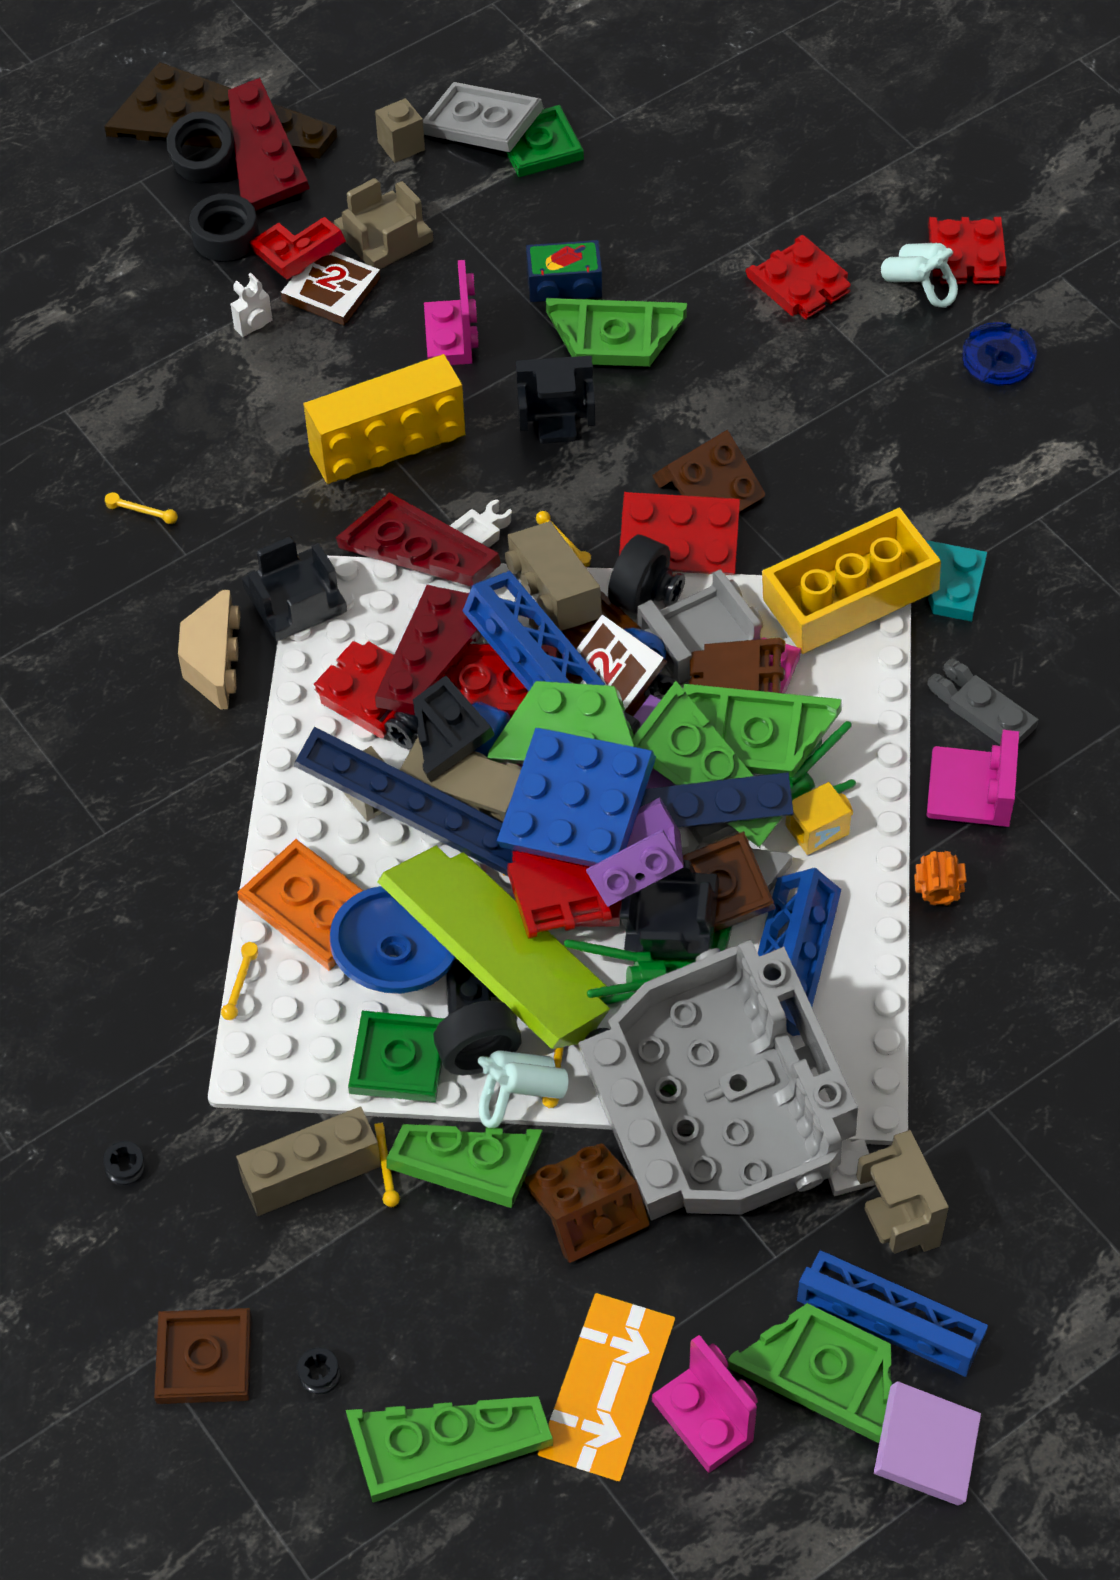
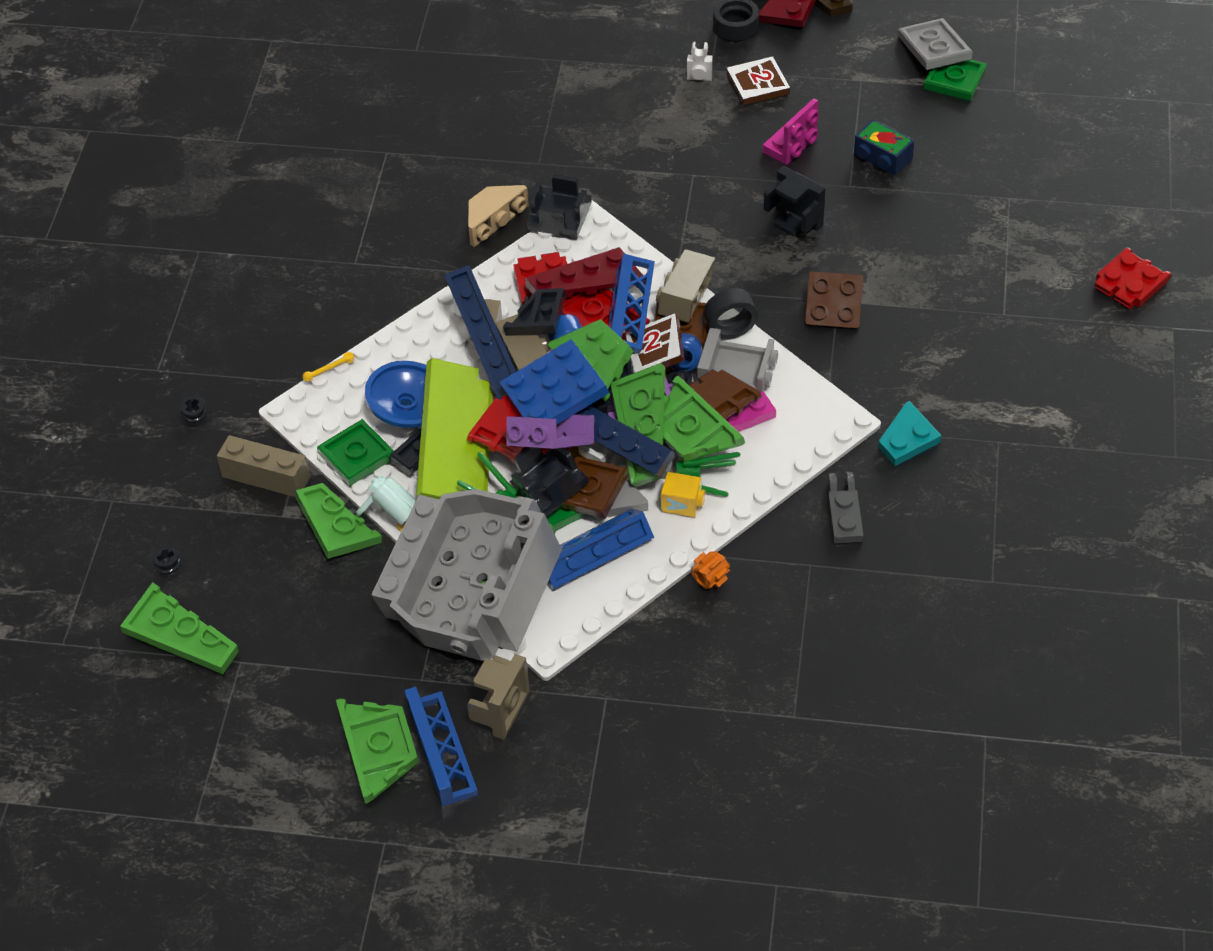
camera: 45 degrees right, 5 degrees down
yellow hinge [105,492,178,524] -> none
reddish brown tile [154,1308,252,1404] -> none
orange tile [237,839,364,971] -> none
red plate [250,217,346,280] -> none
yellow brick [303,354,466,484] -> none
dark tan panel [334,178,433,269] -> none
dark red wing [336,492,501,587] -> none
yellow hinge [374,1122,400,1207] -> none
dark tan brick [375,98,425,163] -> none
black tyre [433,1000,522,1076] -> none
white plate [450,499,512,548] -> none
reddish brown bracket [524,1143,650,1263] -> none
yellow hinge [536,511,591,567] -> none
light orange sticker [538,1293,675,1481] -> none
bright green wing [546,298,687,367] -> none
red plate [619,492,740,575] -> none
black bush [651,567,685,606] -> none
dark pink bracket [652,1335,758,1473] -> none
red plate [745,235,851,319] -> none
yellow brick [762,507,941,654] -> none
lavender tile [874,1381,981,1506] -> none
light aqua piece [881,243,958,308] -> none
dark pink bracket [927,730,1019,827] -> none
clear blue tile [962,322,1037,386] -> none

